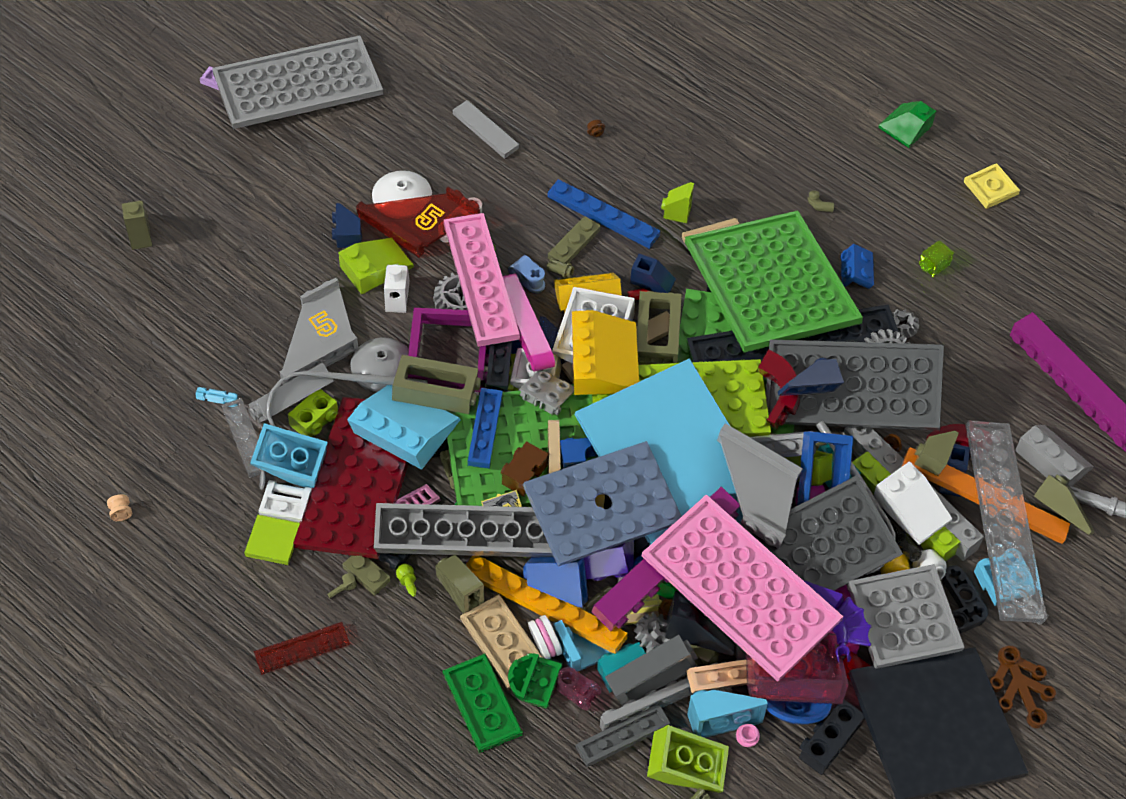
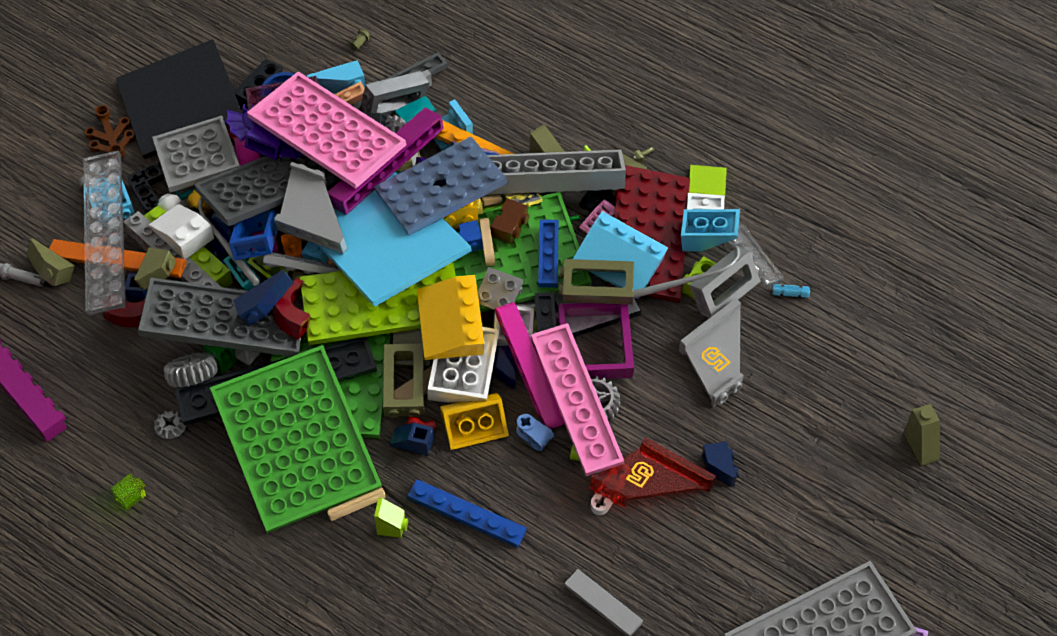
camera: 175 degrees right, 0 degrees up
light nougat wheel [107,494,132,521] -> none
clear red tile [254,622,350,675] -> none
lime slope [338,238,414,295] -> none
light grey dish [351,337,409,392] -> none
white dish [372,171,432,220] -> none
white torso [384,264,410,313] -> none
green tile [442,654,523,753] -> none
tan tile [460,594,543,690] -> none
green slope [508,653,562,709] -> none
white head [528,615,563,660] -> none
olive pin [547,258,574,279] -> none
olive plate [548,216,601,264] -> none
clear pink piece [557,667,602,710] -> none
reddish brown plate [587,120,605,137] -> none
lime slope [647,725,729,793] -> none
olive arm [807,190,834,213] -> none
blue bracket [841,244,874,289] -> none
light yellow tile [964,163,1020,209] -> none
light grey slope [1015,425,1094,487] -> none

